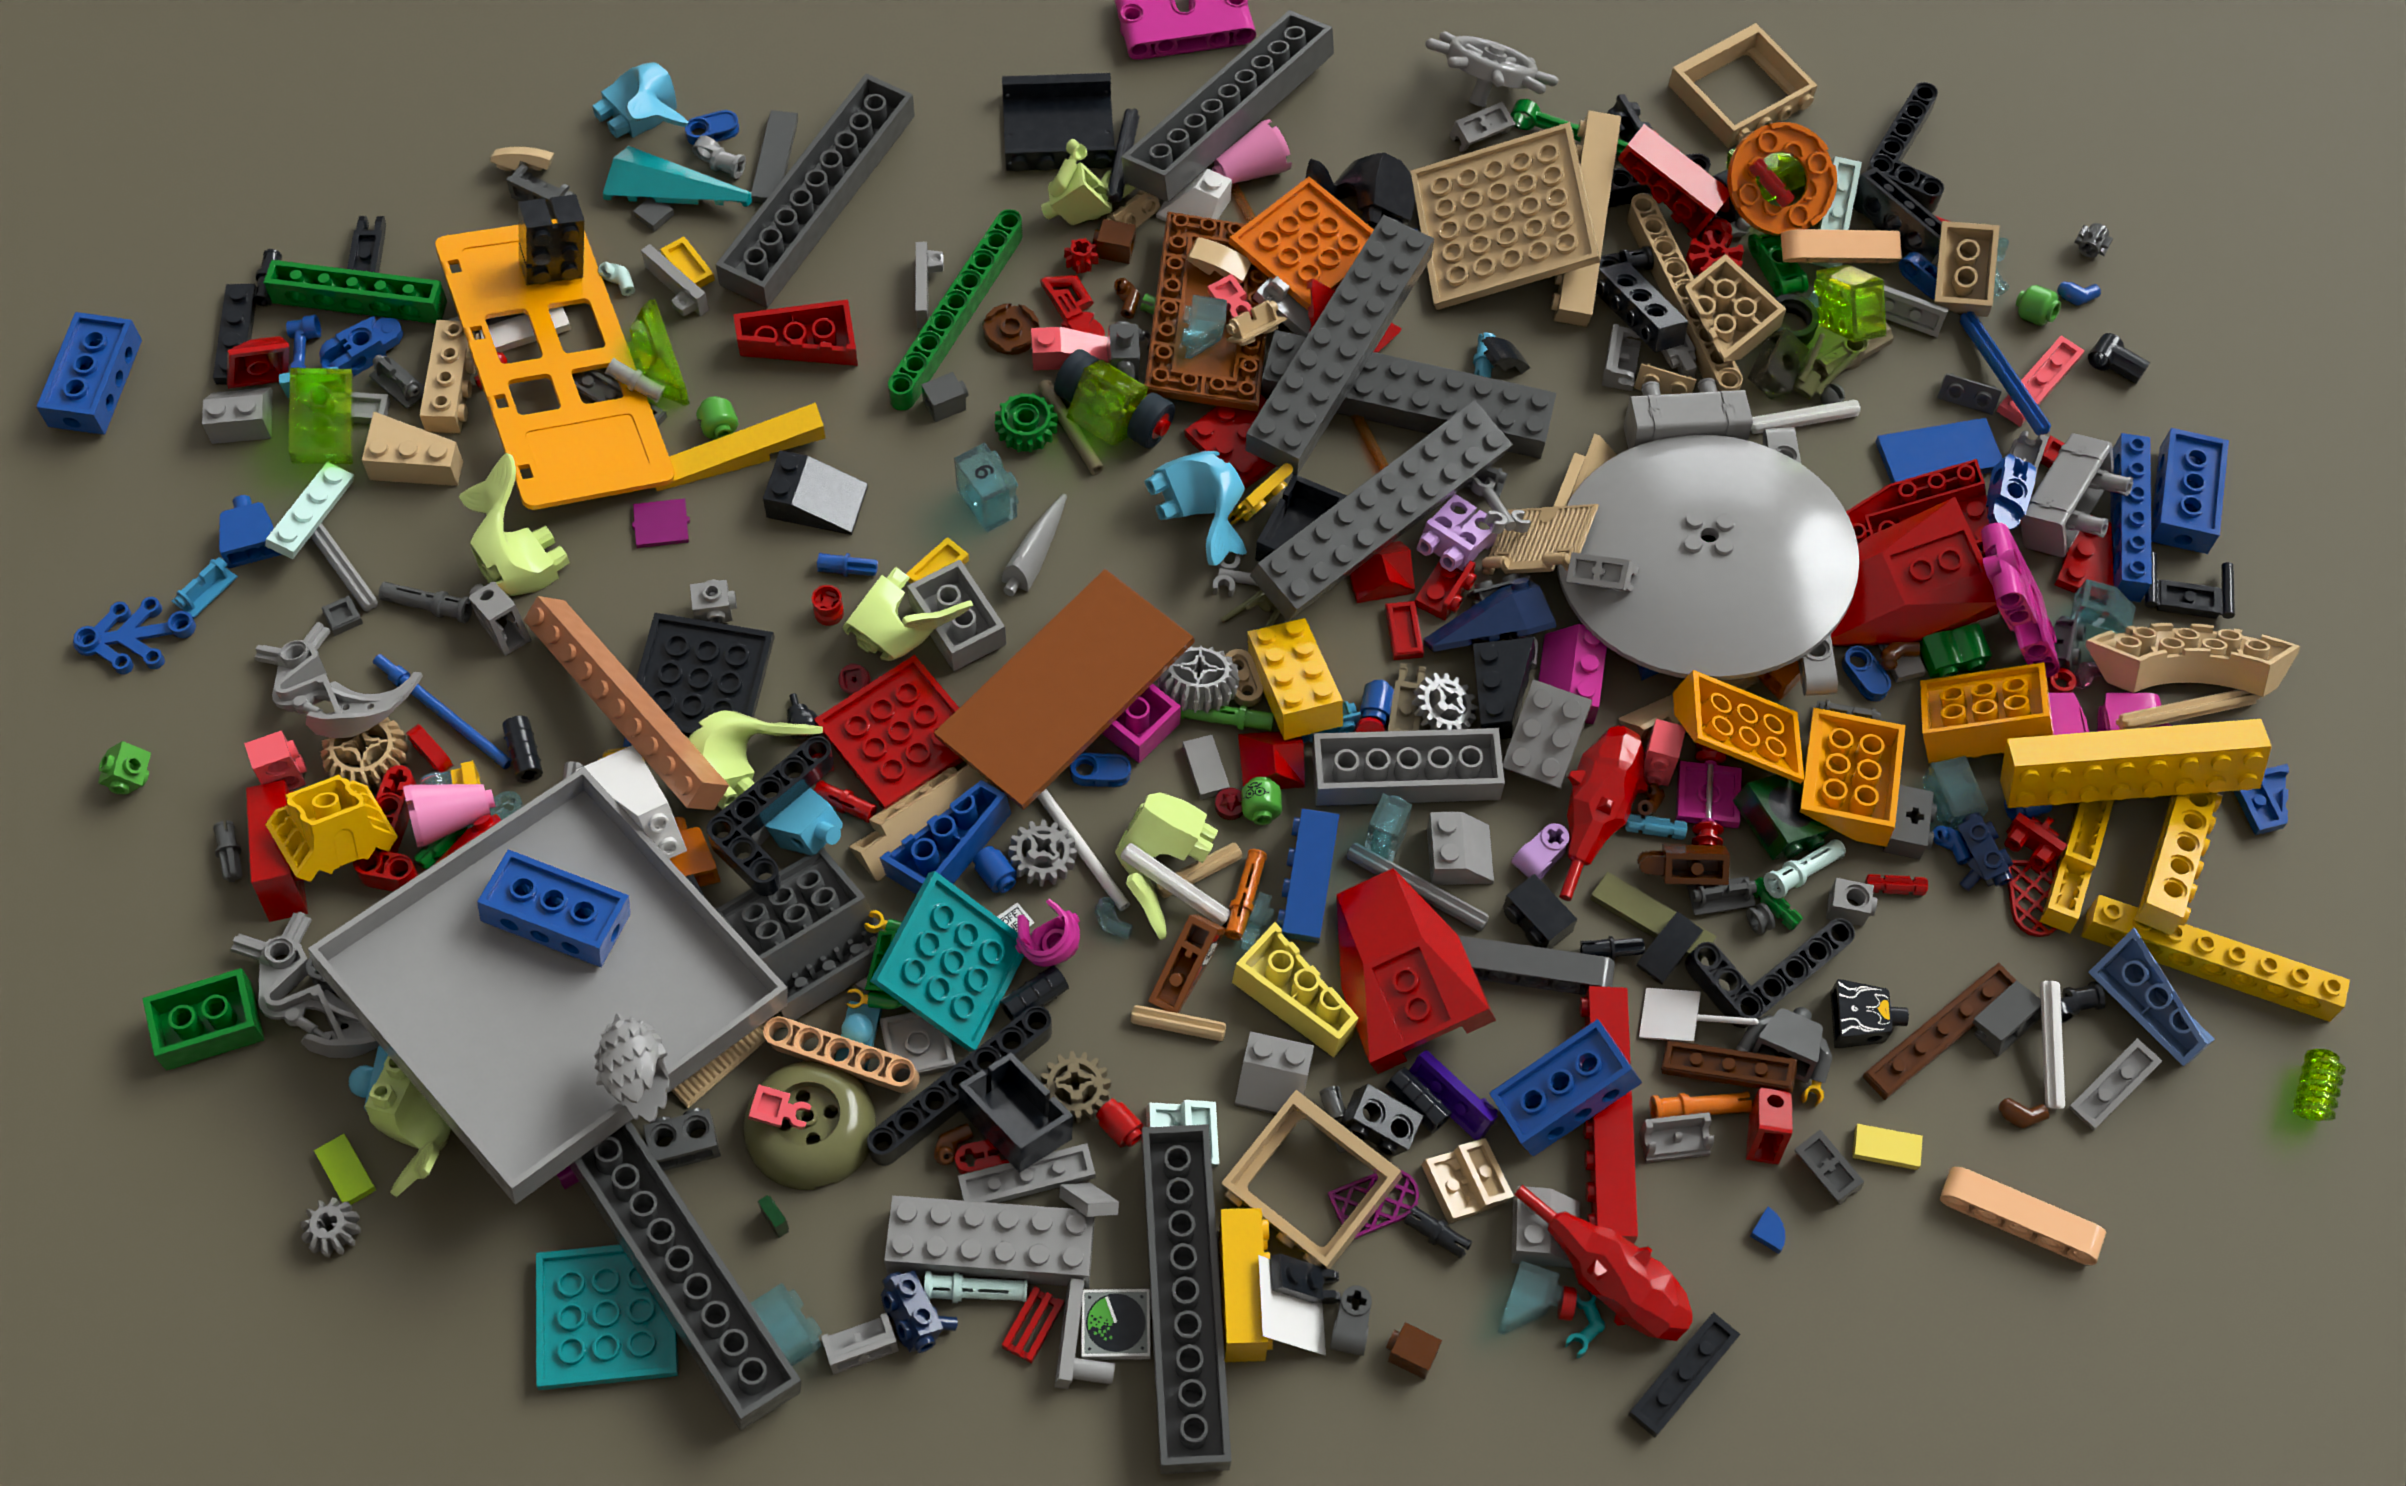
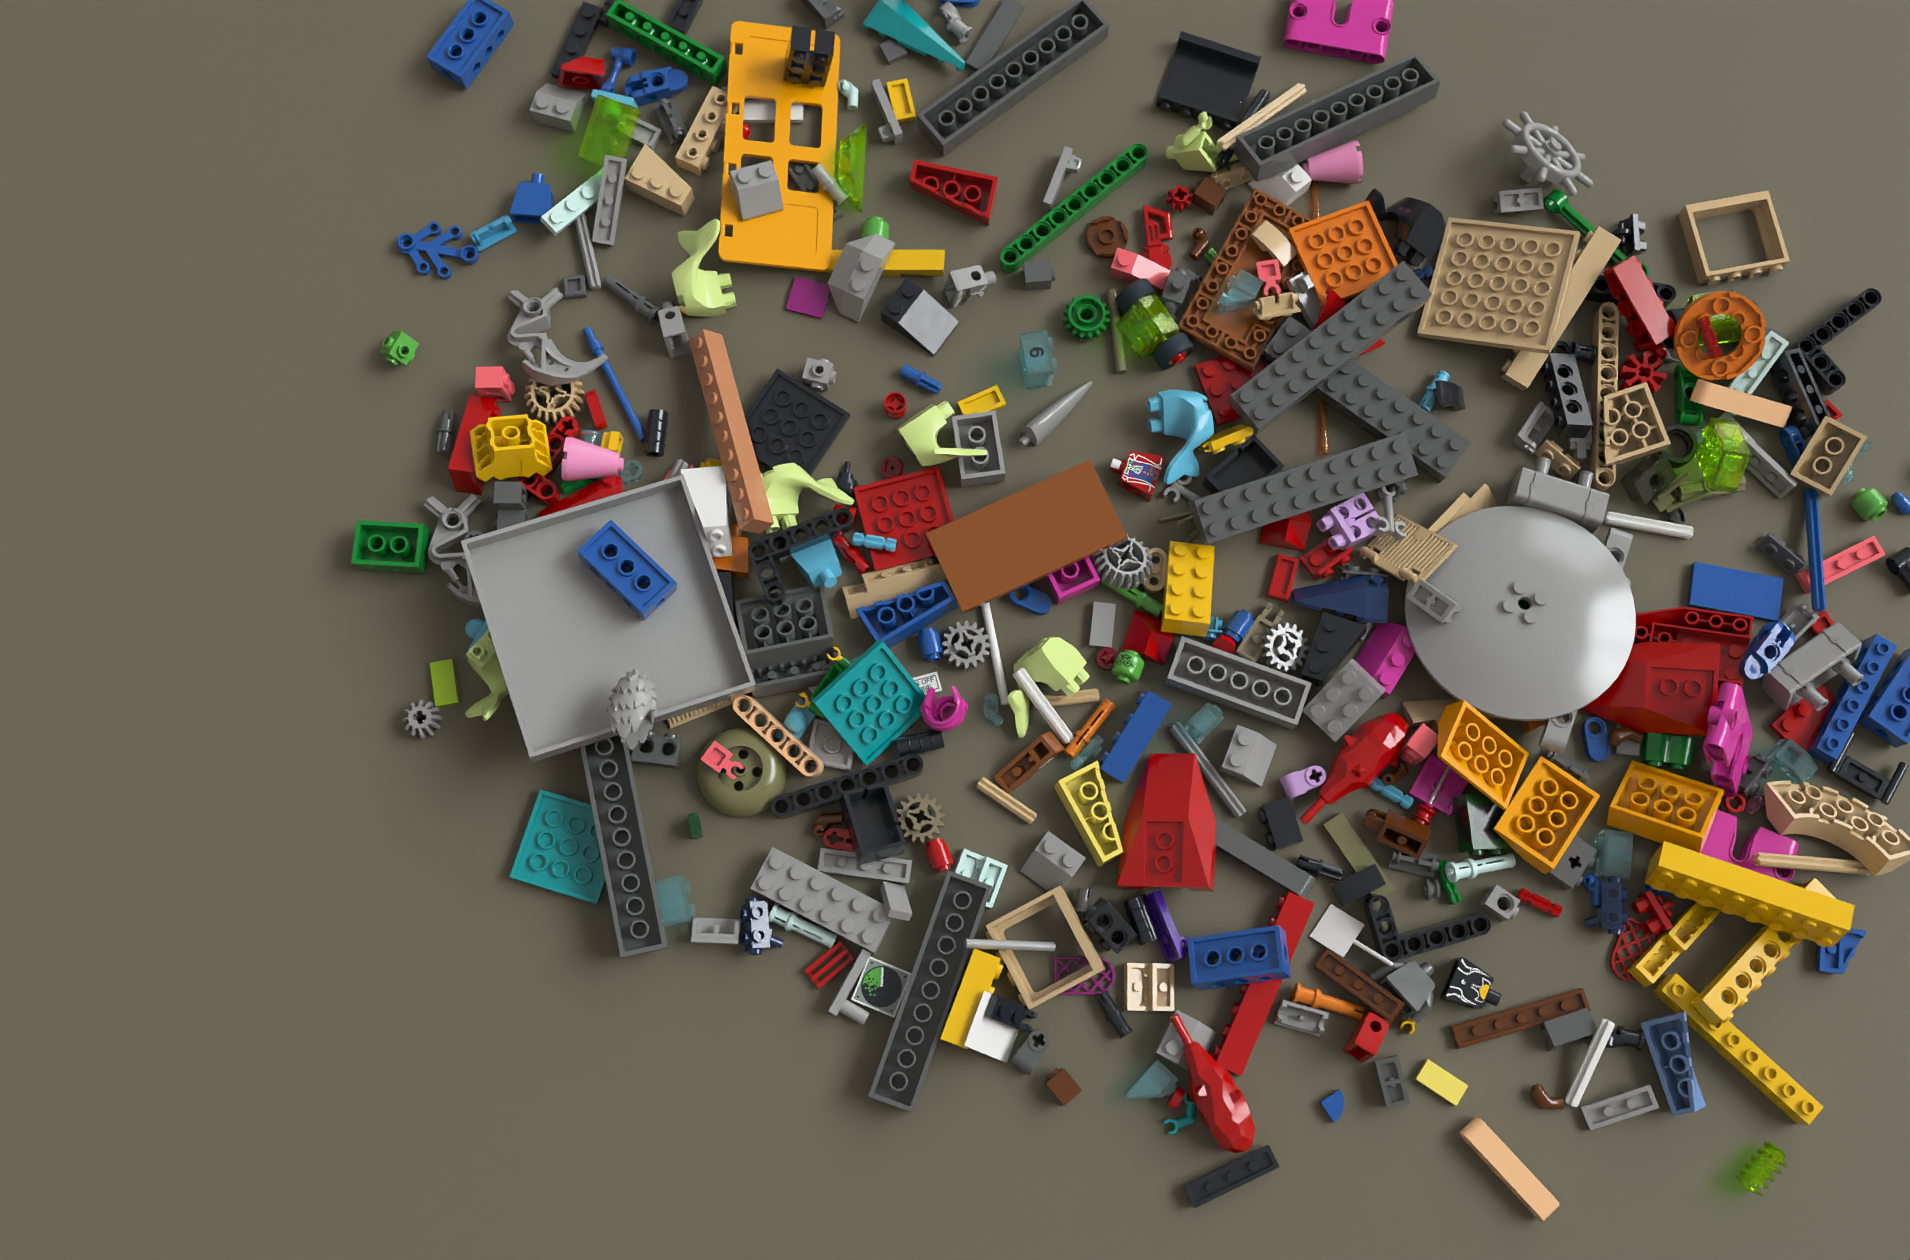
camera: 25 degrees right, 15 degrees up
none -> dark grey brick [490,481,531,530]
none -> light grey plate [592,155,627,245]
none -> light grey slope [728,160,784,221]
none -> light grey wedge [828,234,896,322]
none -> medium azure axle [852,532,897,552]
none -> light grey torso [943,265,996,309]
none -> light grey bar [964,939,1056,951]
none -> red torso [1109,451,1165,501]
none -> tan axle [1217,83,1307,151]

